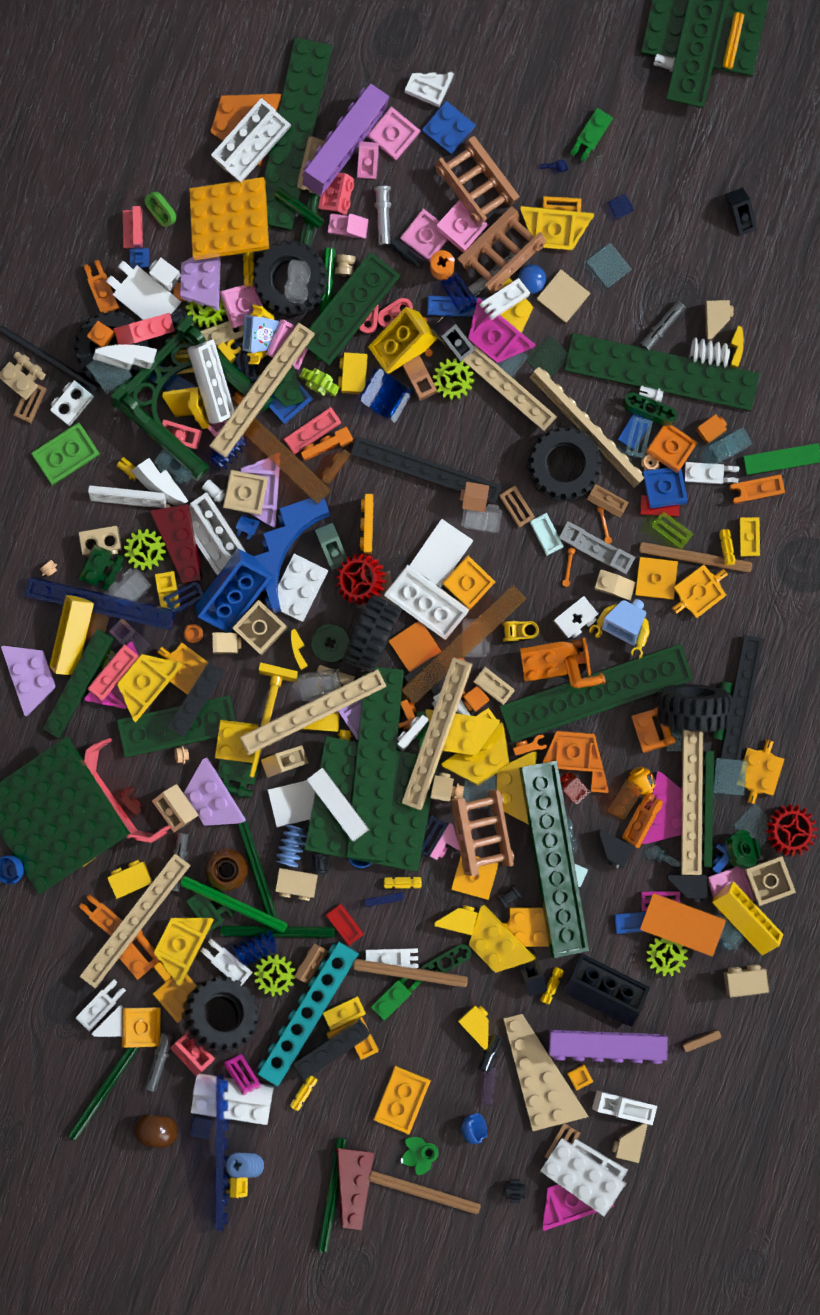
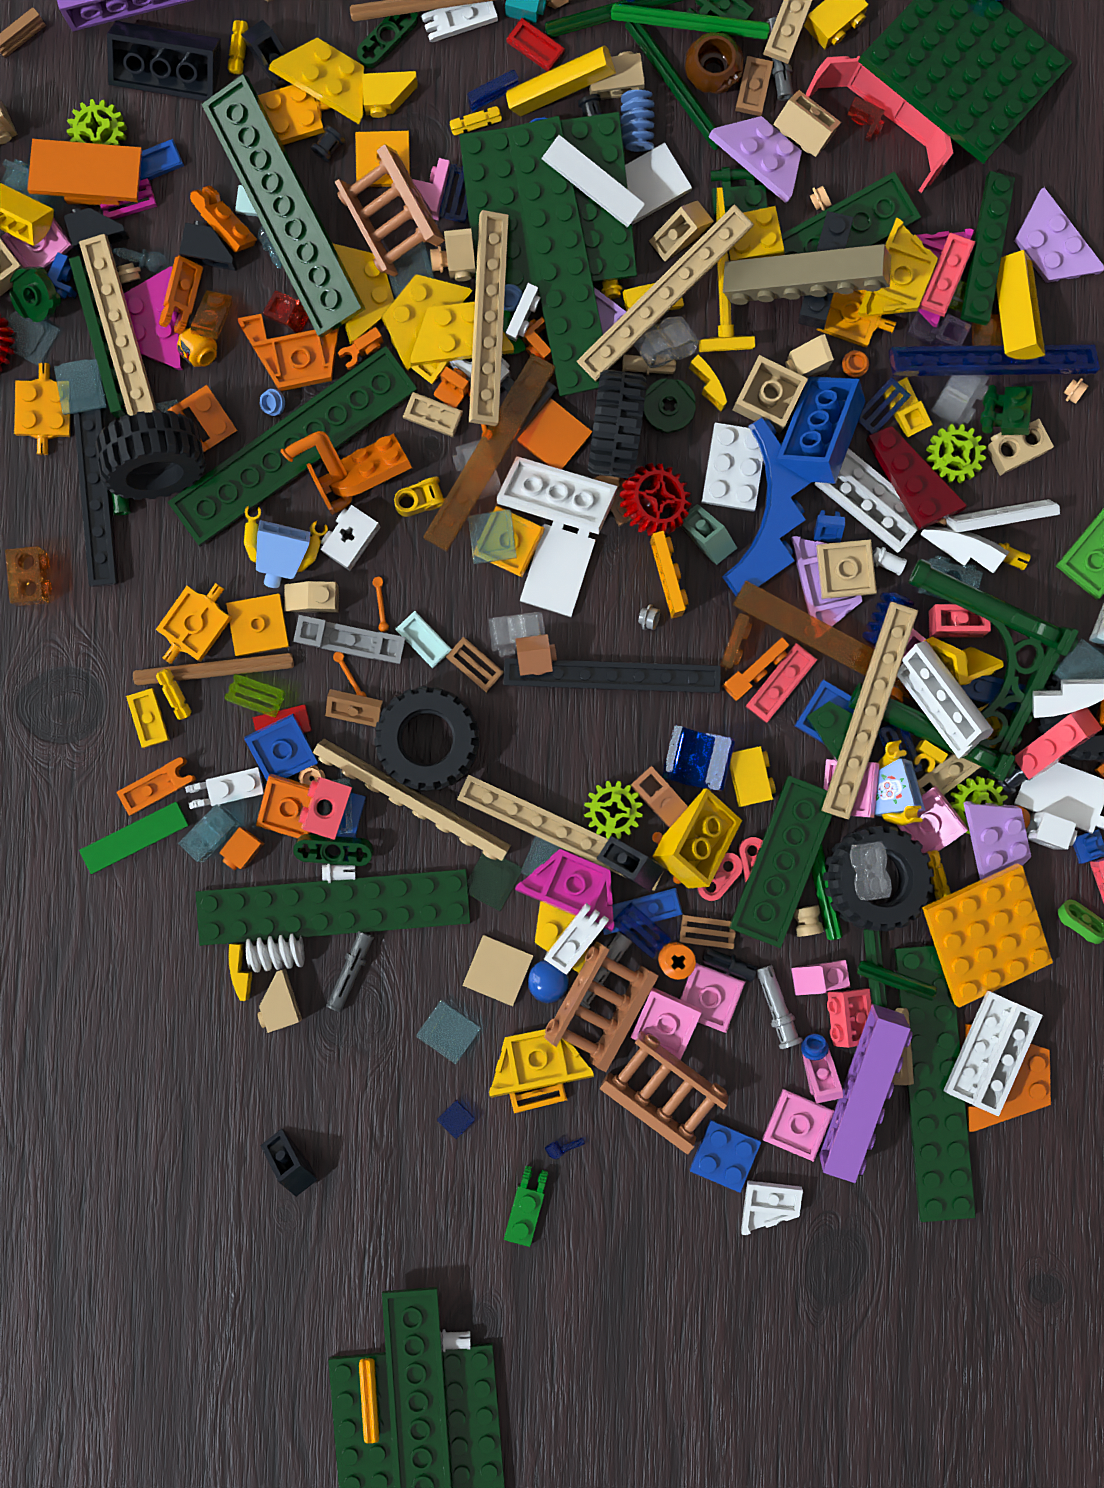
camera: 165 degrees right, 0 degrees up
lime gear [299,368,340,396] -> none
none -> clear orange brick [5,546,52,606]
none -> tan plate [117,263,141,284]
none -> orange hinge [190,185,257,252]
none -> medium blue plate [260,389,285,416]
none -> coral brick [298,776,352,840]
none -> clear light blue piece [468,509,517,564]
none -> medium blue plate [504,284,523,312]
none -> yellow brick [506,45,616,117]
none -> light grey plate [638,604,660,630]
none -> medium nougat tile [679,915,735,949]
none -> dark tan brick [723,244,891,305]
none -> medium nougat plate [735,56,773,116]
none -> blue plate [801,1034,829,1060]

